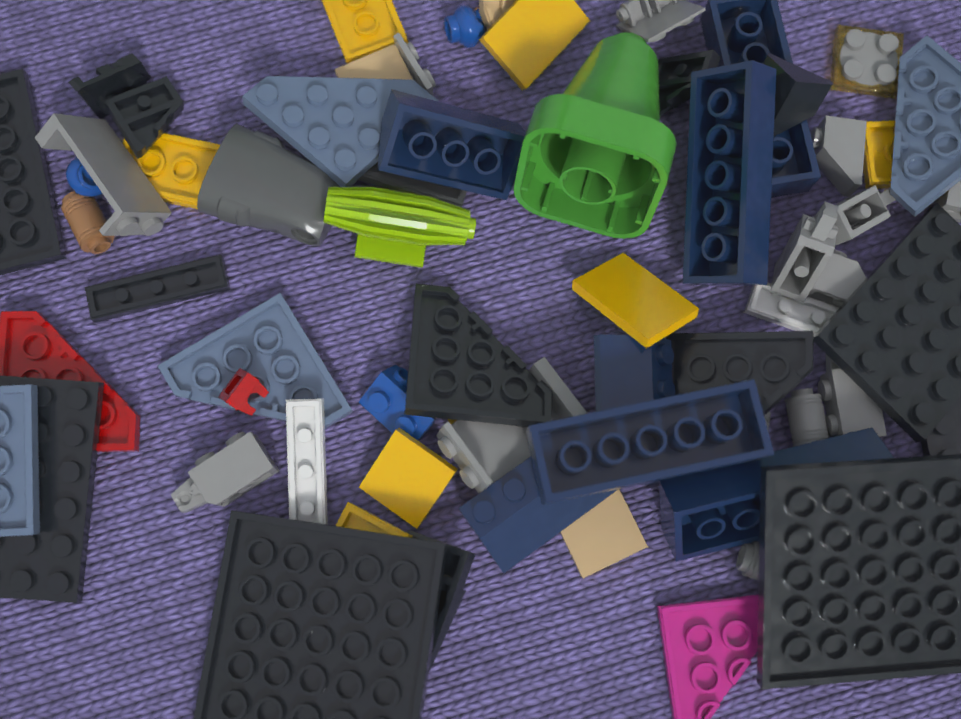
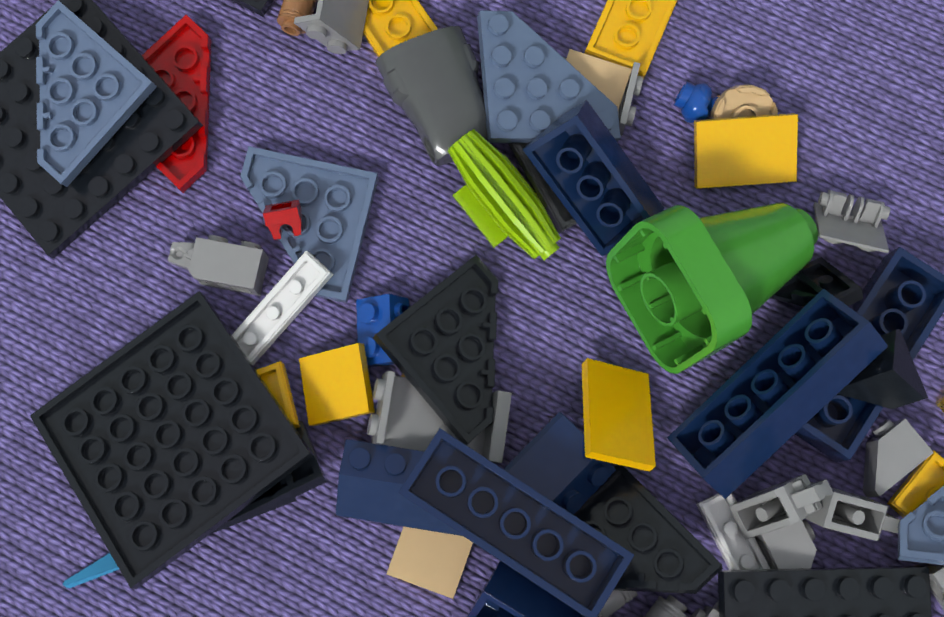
camera: 50 degrees right, 0 degrees up
black tile [85,254,231,323] -> none

